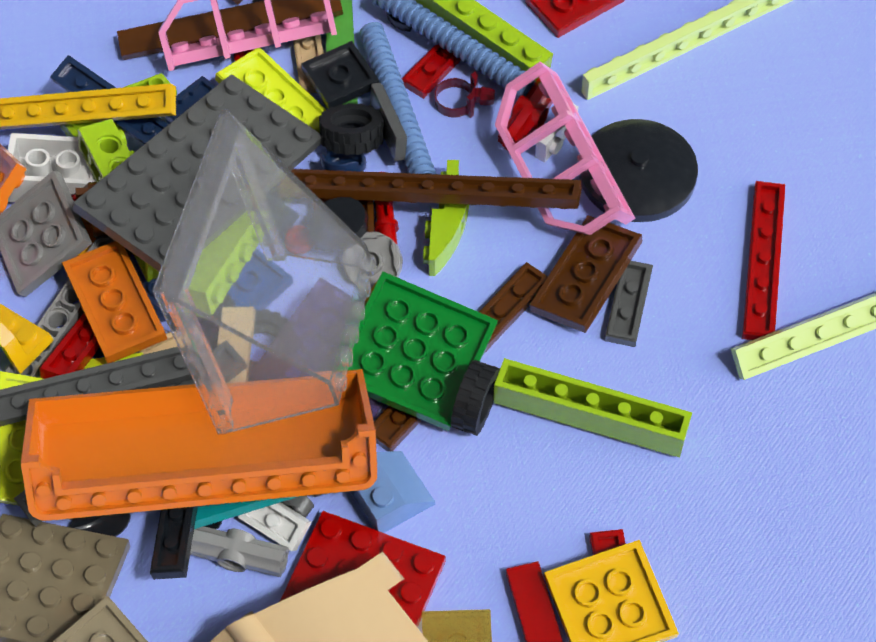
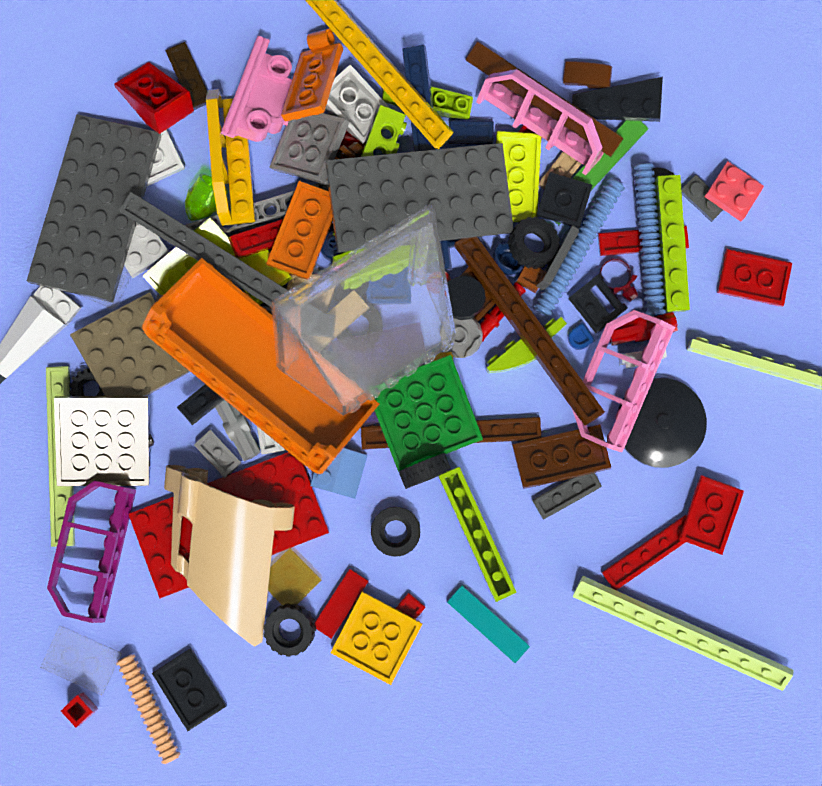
camera: 50 degrees right, 25 degrees up
none -> light grey plate [194,430,241,478]
none -> black tyre [371,507,421,557]
none -> teal tile [447,585,530,664]
none -> dark orange plate [516,266,544,293]
none -> black plate [568,273,628,333]
none -> blue tile [568,323,595,350]
none -> red tile [678,475,744,555]

